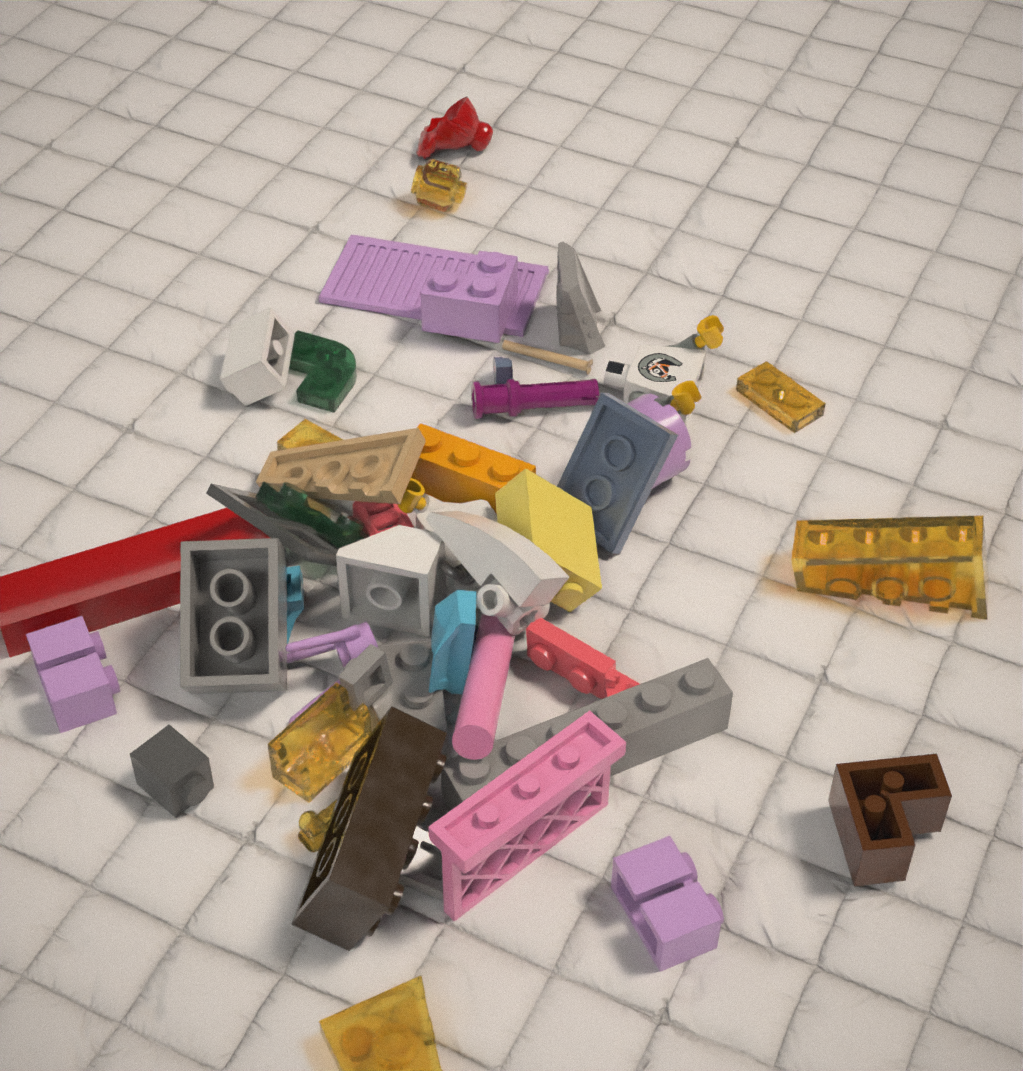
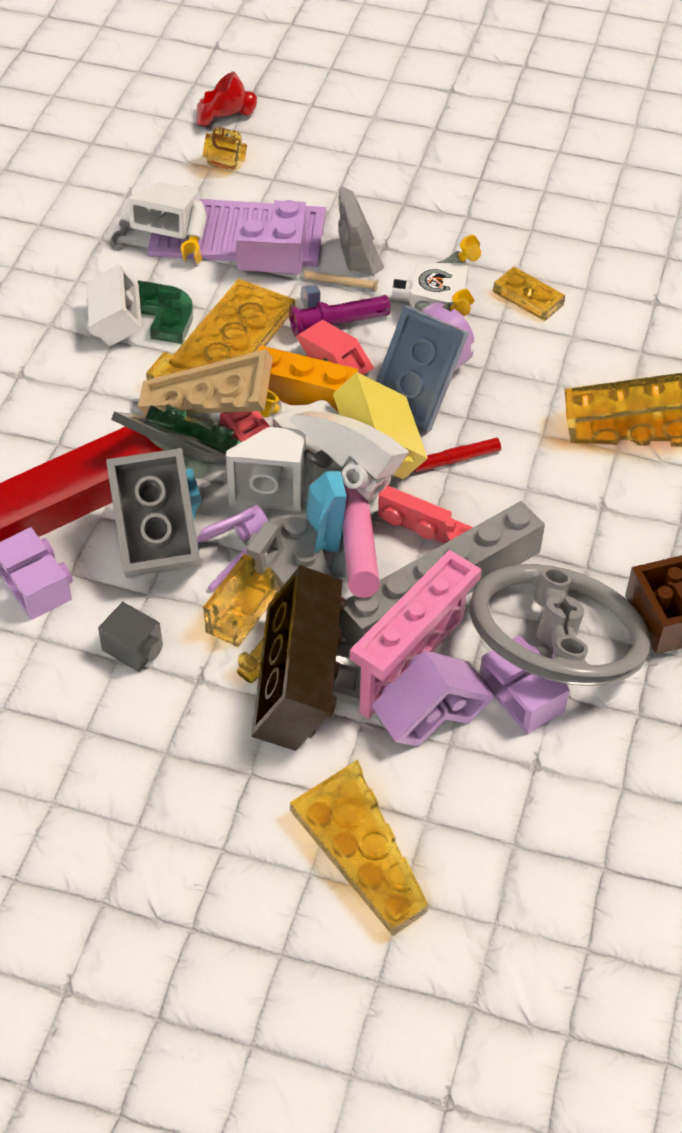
camera: 10 degrees left, 5 degrees up
none -> white torso [110,182,207,264]
none -> clear yellow plate [170,278,295,371]
none -> coral slope [296,320,374,375]
none -> lavender brick [371,650,495,746]
none -> red piece [413,437,501,473]
none -> light grey piece [470,564,651,686]

